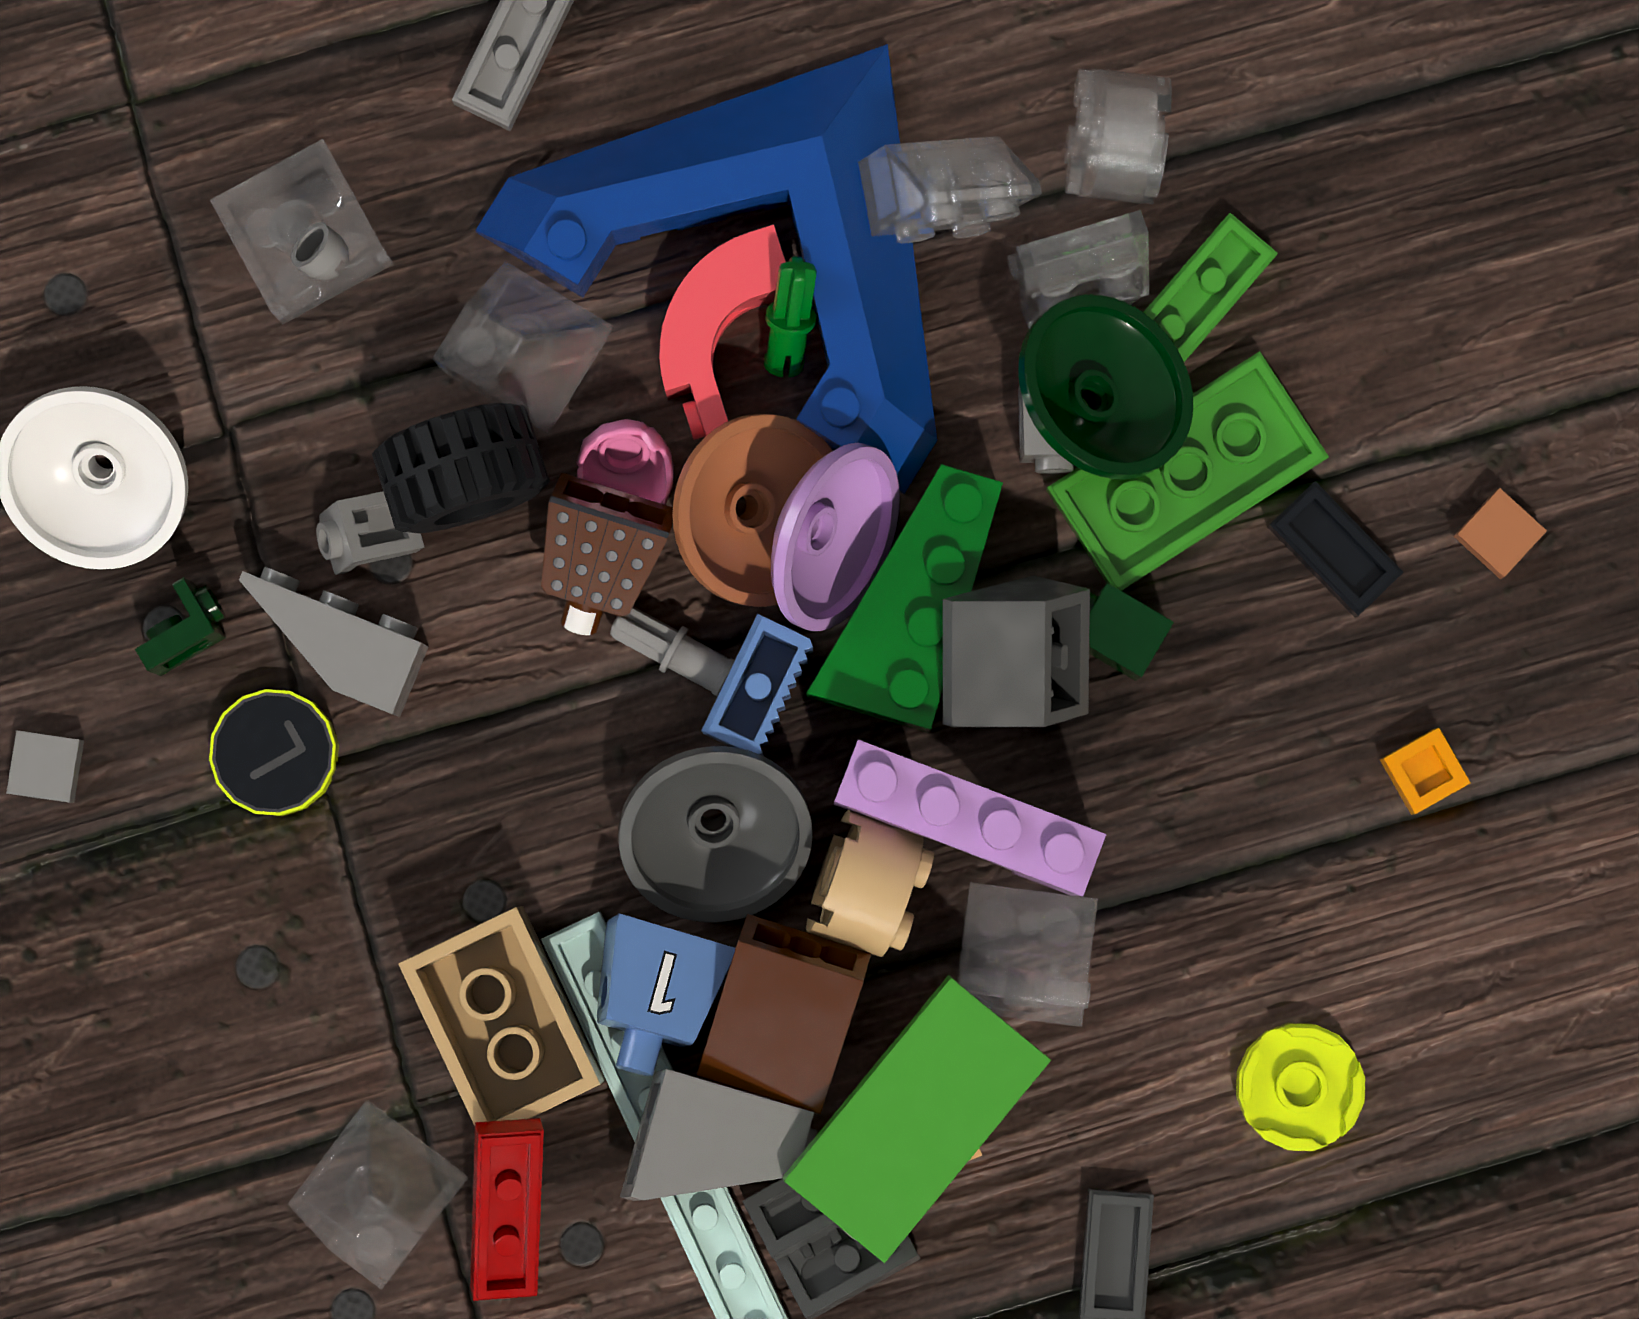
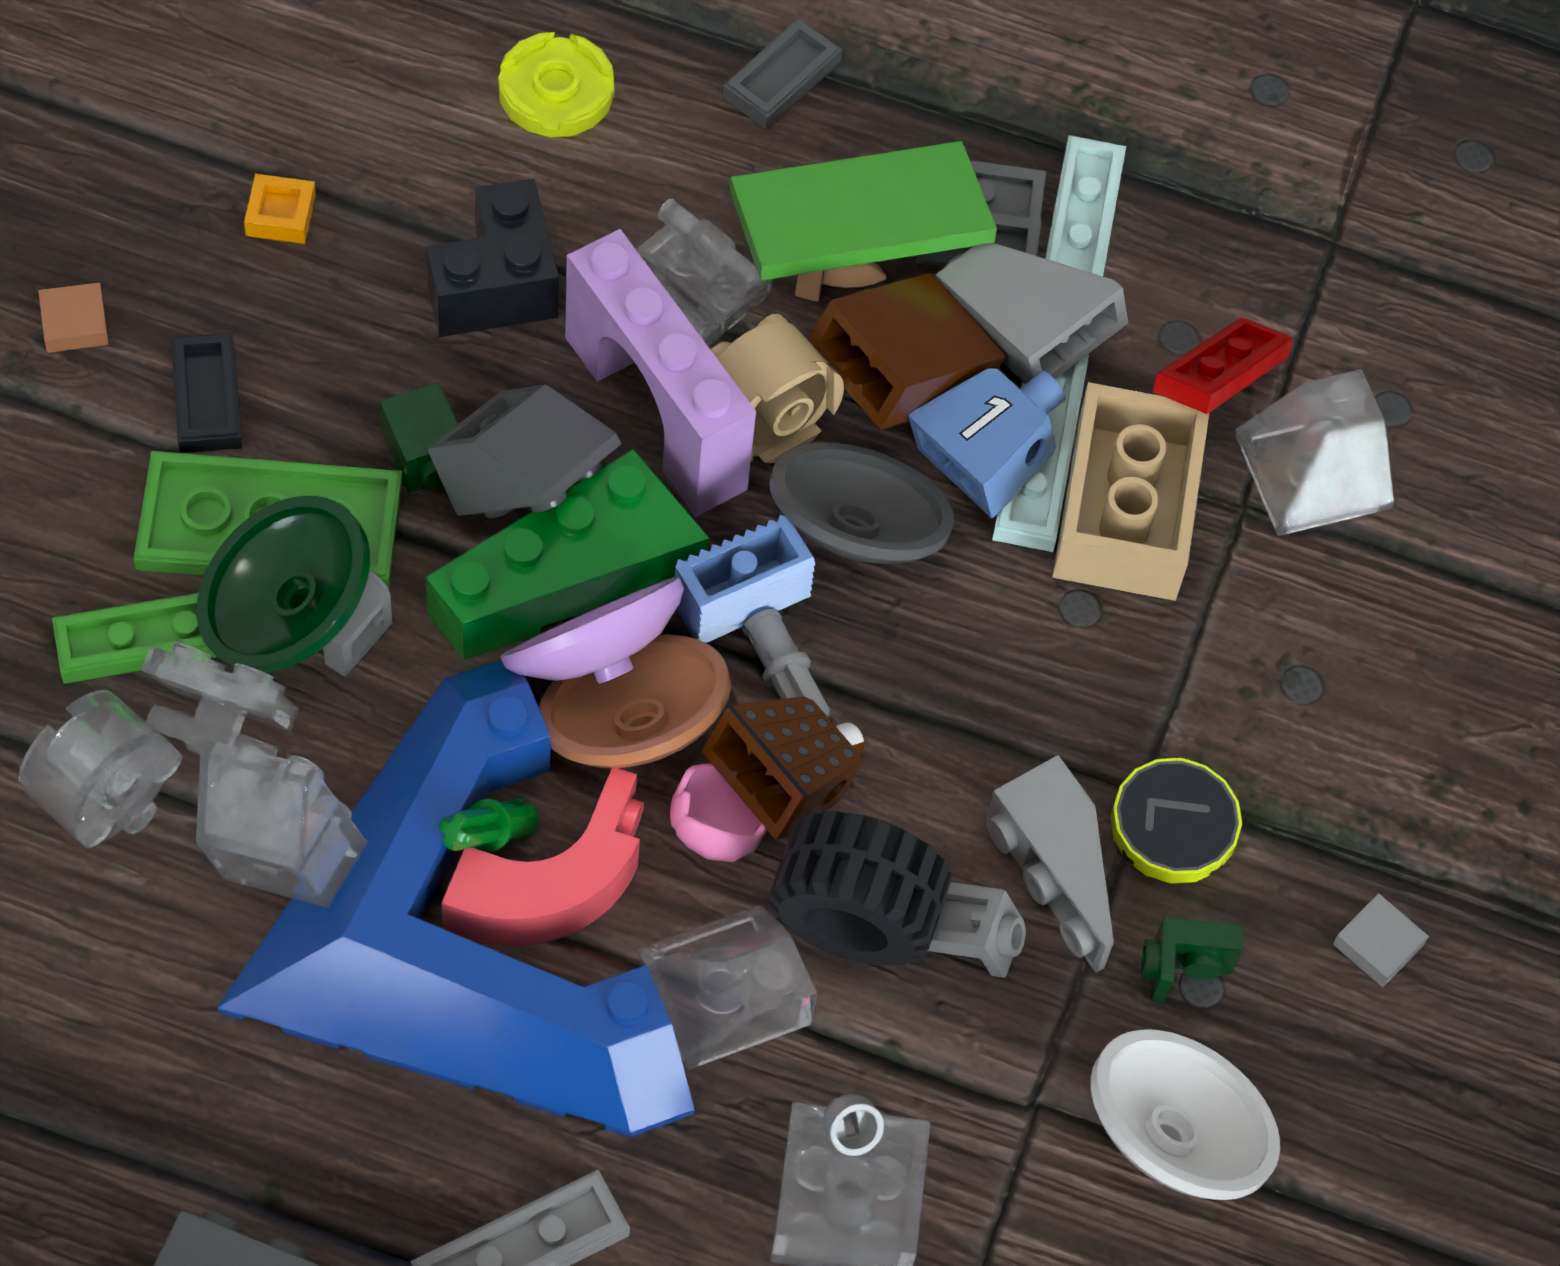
camera: 150 degrees left, 25 degrees down
none -> black brick [426,178,559,337]

